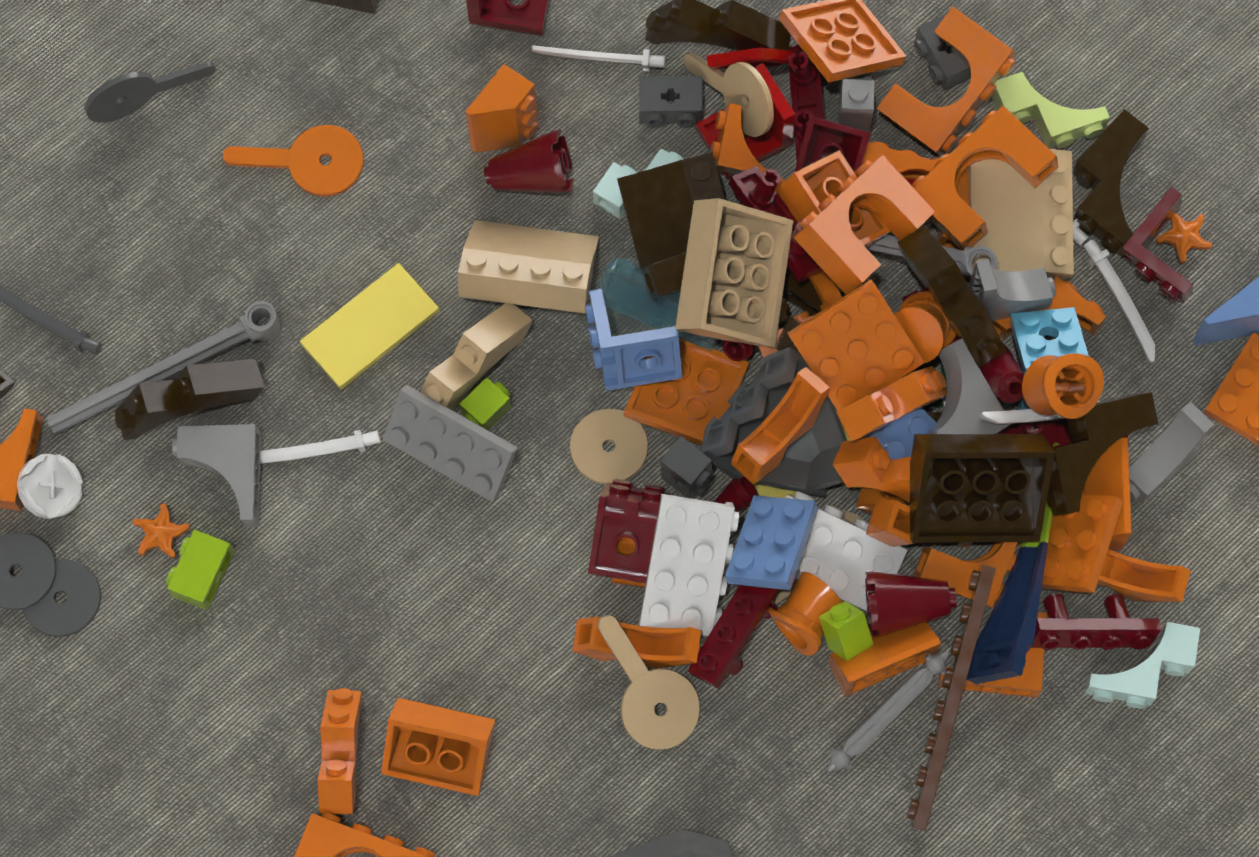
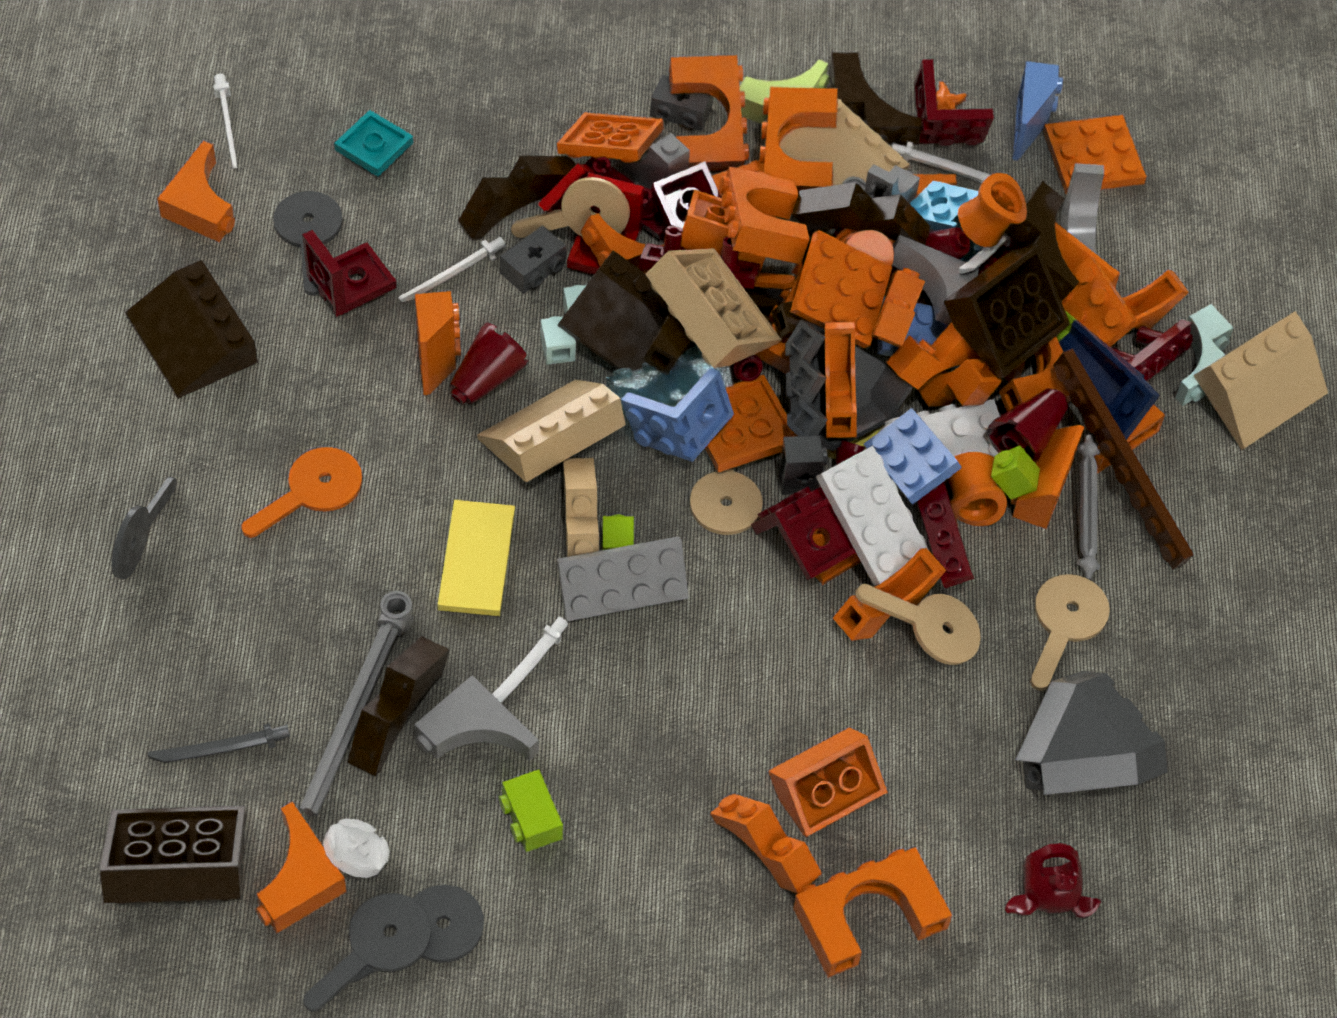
camera: 50 degrees left, 15 degrees down
orange animal [133,503,190,559] -> none
none -> tan piece [1030,574,1110,691]
none -> tan slope [1193,311,1328,450]

